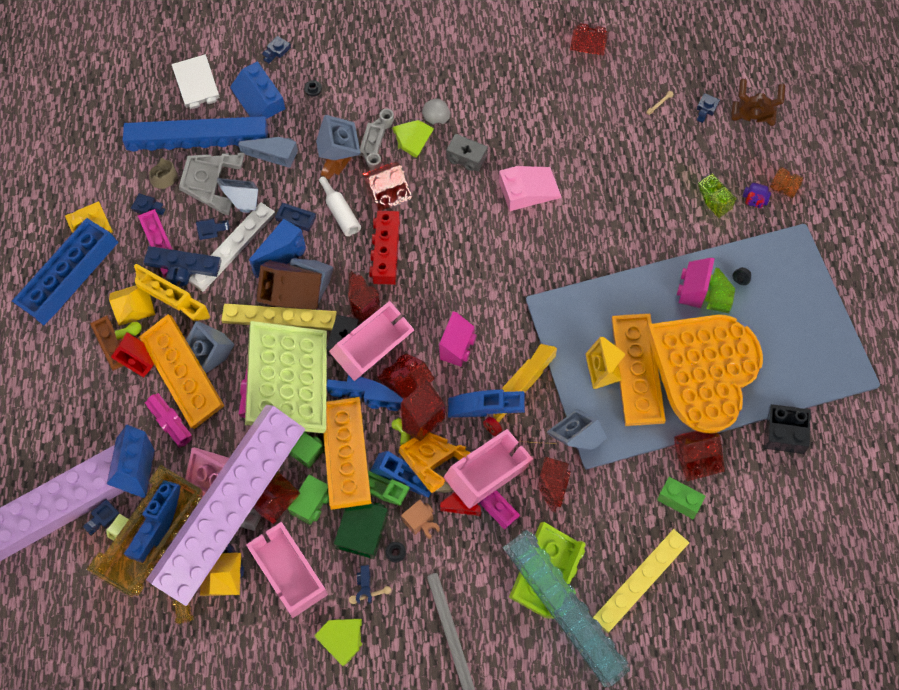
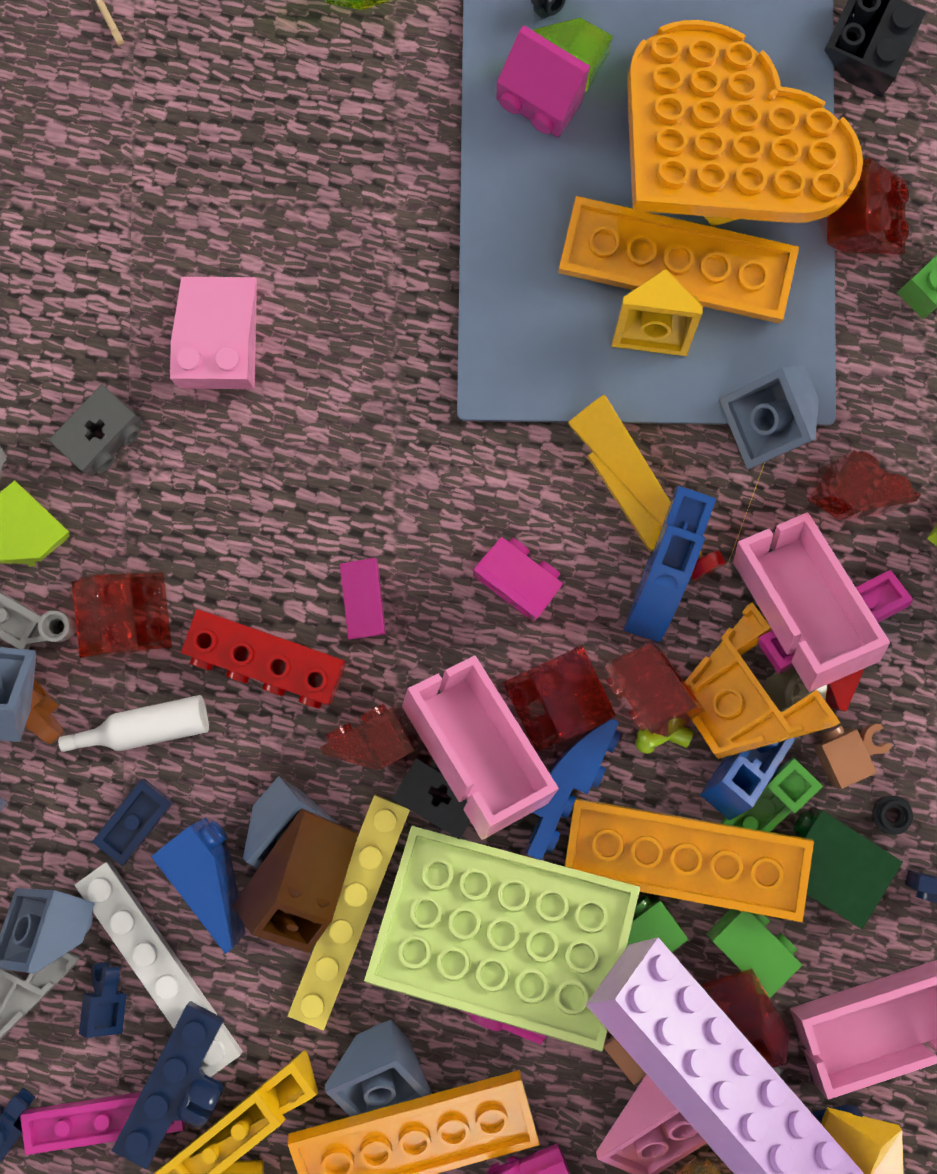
camera: 75 degrees left, 20 degrees up
none -> dark pink slope [340,558,386,639]

